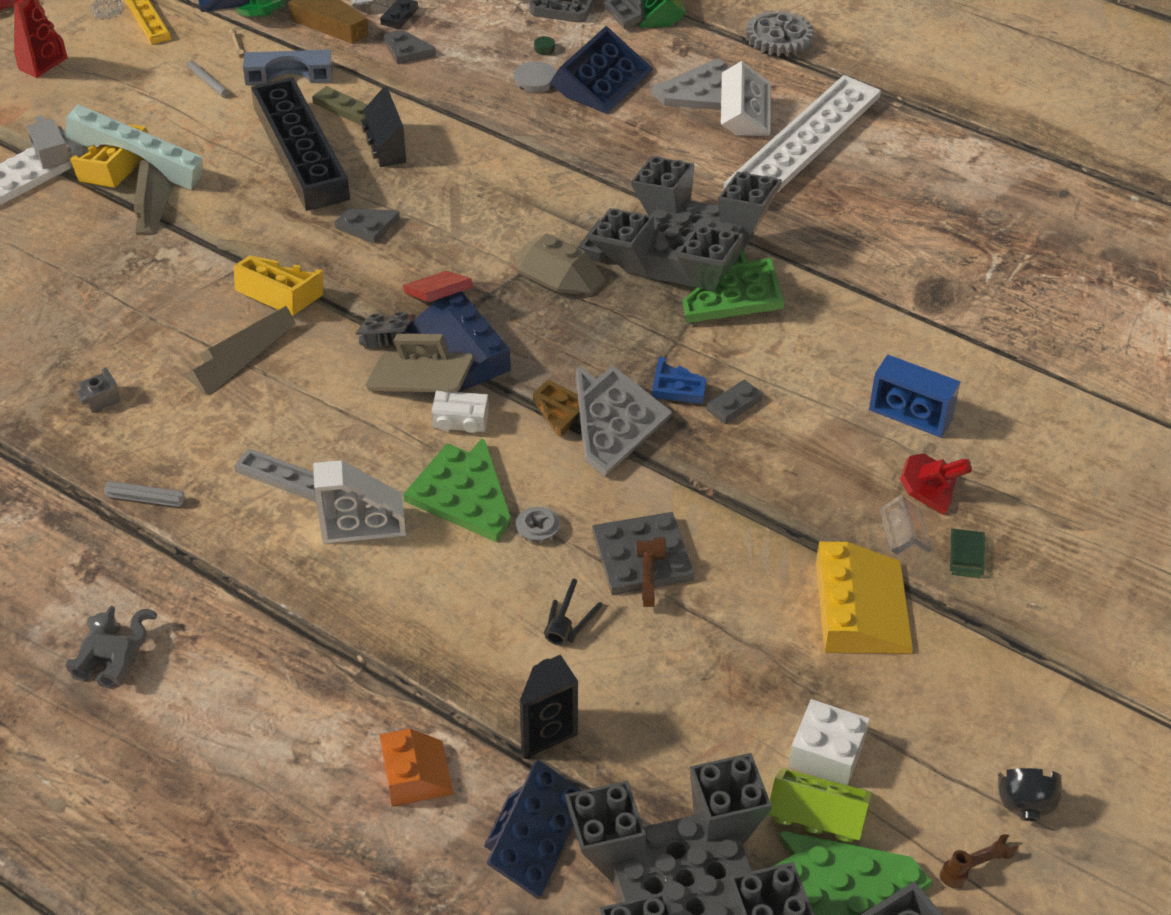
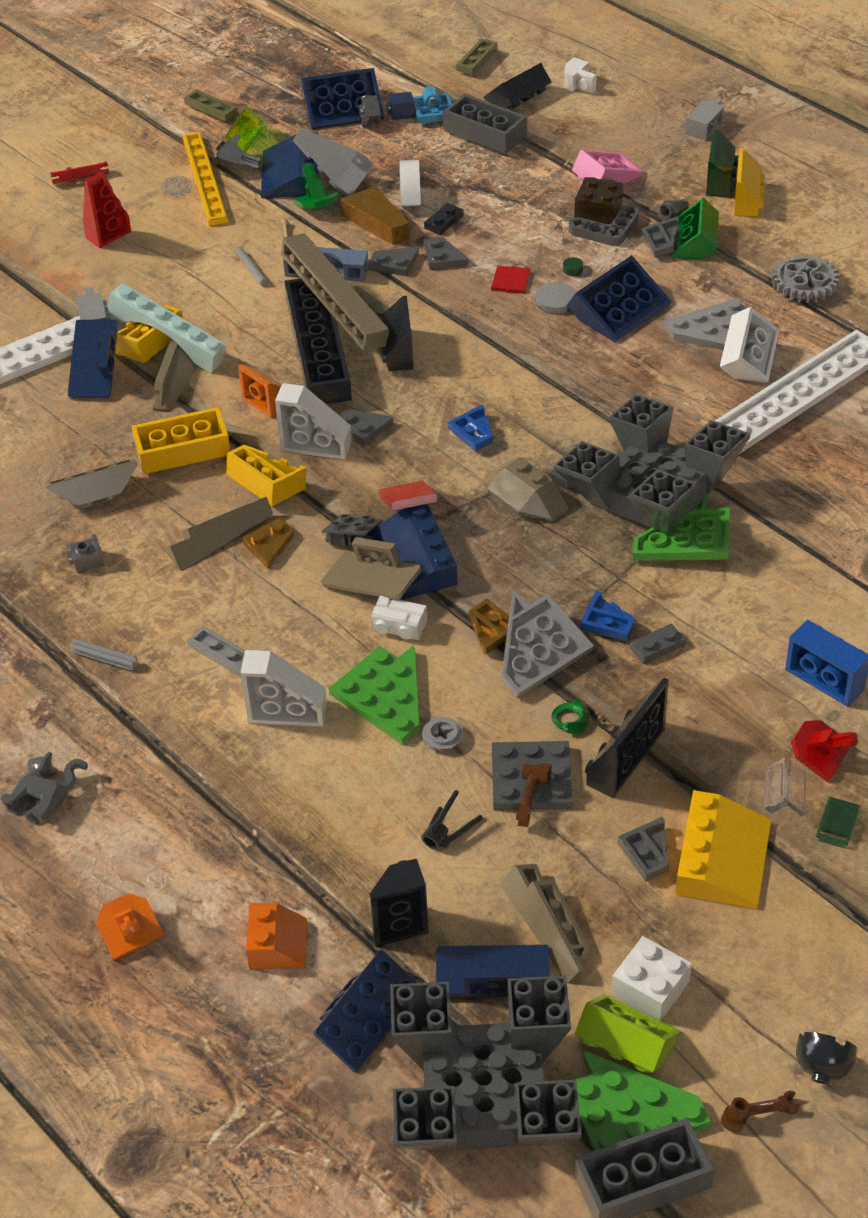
camera: 15 degrees right, 0 degrees up
none -> dark tan wedge [45,458,137,508]
none -> dark blue bracket [67,319,118,398]
none -> orange piece [96,893,164,961]
none -> yellow brick [131,407,230,474]
none -> orange slope [238,364,282,419]
none -> pearl gold wing [242,517,294,569]
none -> white brick [275,383,352,460]
none -> dark tan brick [281,233,389,352]
none -> dark grey wing [368,247,419,276]
none -> dark blue bracket [436,945,550,997]
none -> blue wing [448,404,493,452]
none -> red piece [491,265,530,294]
none -> dark tan wedge [501,864,590,983]
none -> green piece [551,699,590,735]
none -> black slope [585,678,669,798]
none -> dark grey wing [618,817,669,882]

